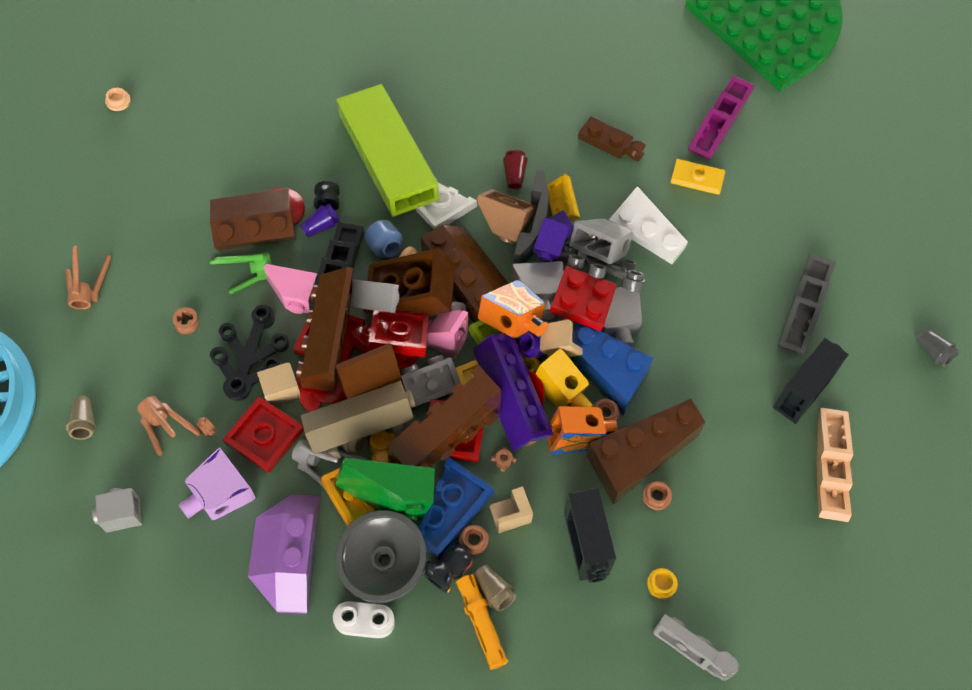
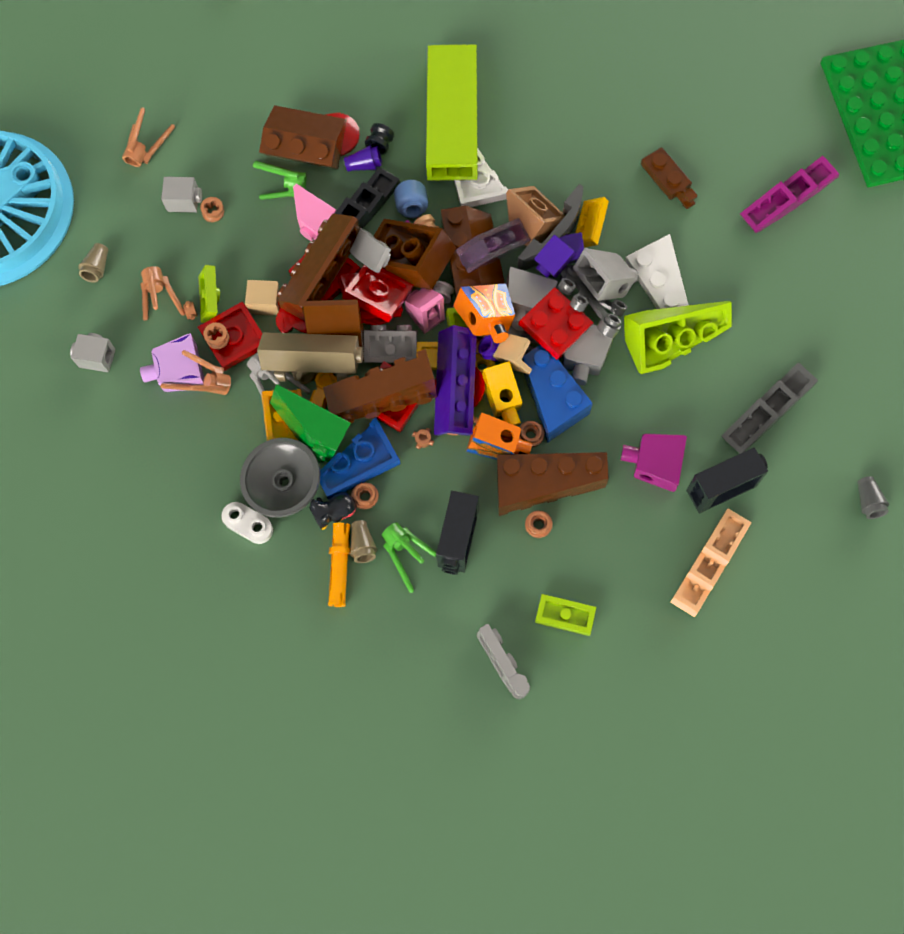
camera: 30 degrees right, 10 degrees up
black plant [210,305,289,401] -> none
medium lavender wedge [248,494,321,614] -> none
tan panel [490,486,533,534] -> none
dark red cone [503,150,528,189] -> none
yellow plate [647,568,678,599] -> none
yellow plate [670,159,725,195] -> none
none -> nougat plant [160,350,231,395]
none -> light grey brick [161,177,202,212]
none -> lime plate [198,265,220,323]
none -> nougat bush [203,323,229,349]
none -> bright green plant [381,522,436,593]
none -> brick [456,218,531,273]
none -> lime plate [535,594,596,636]
none -> magenta torso [620,434,687,492]
none -> lime wedge [624,301,732,374]

